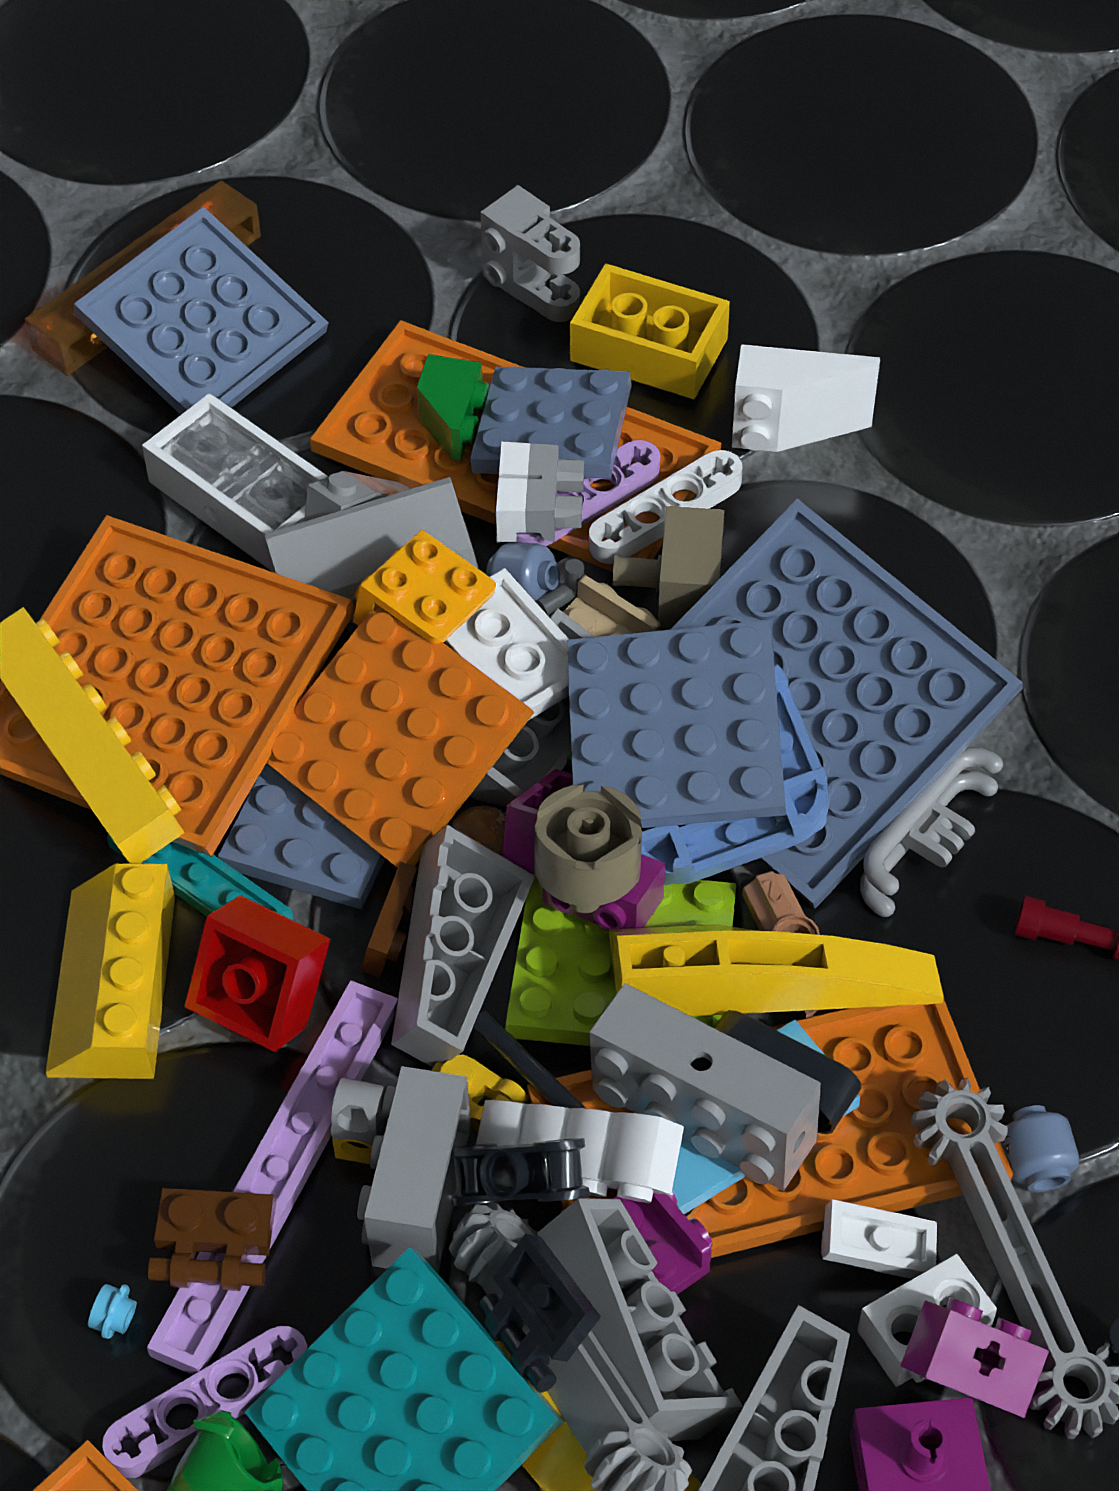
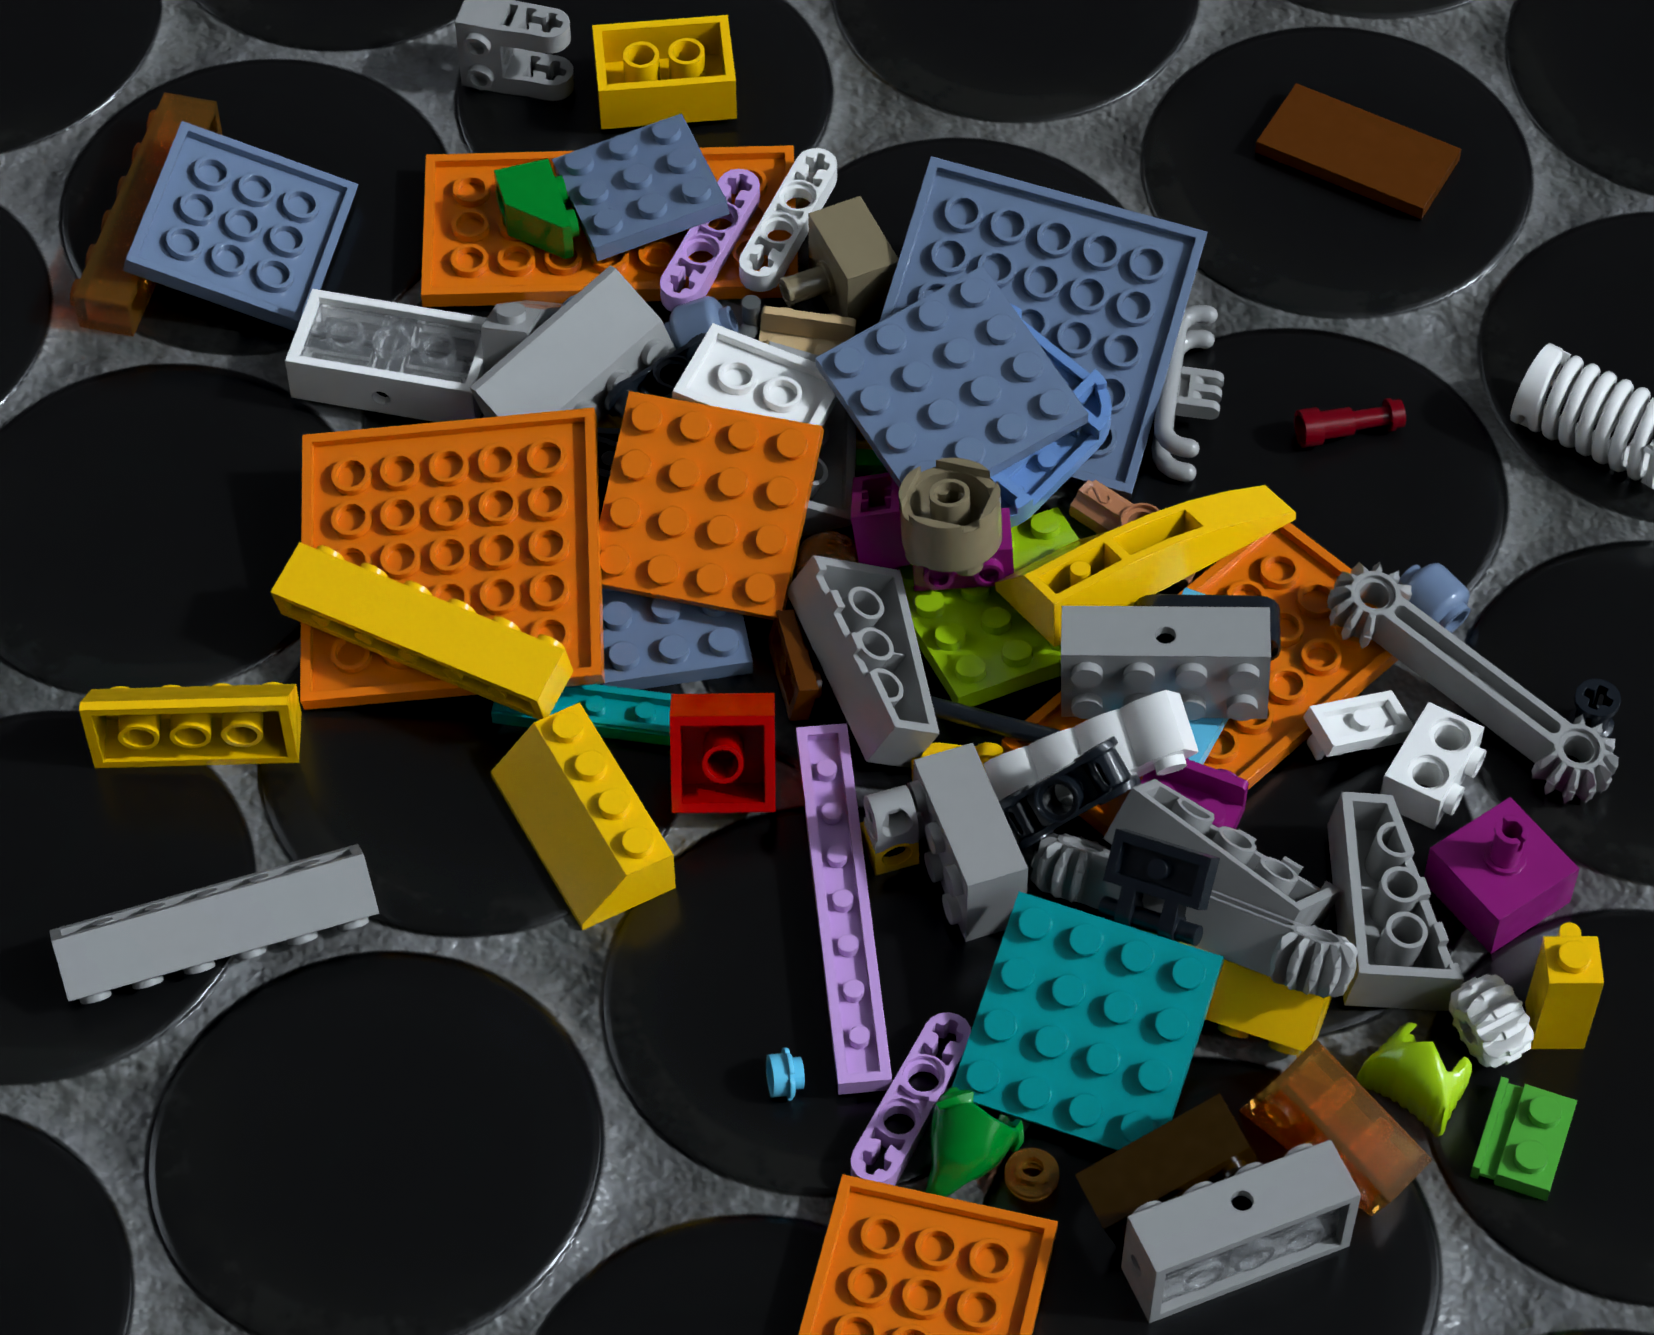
camera: 30 degrees left, 0 degrees up
reddish brown plate [148,1188,276,1291] -> none
light orange bracket [353,529,496,644] -> none
light grey hips [496,441,584,542] -> none
white slope [732,344,880,452] -> none
magenta brick [900,1297,1049,1418] -> none

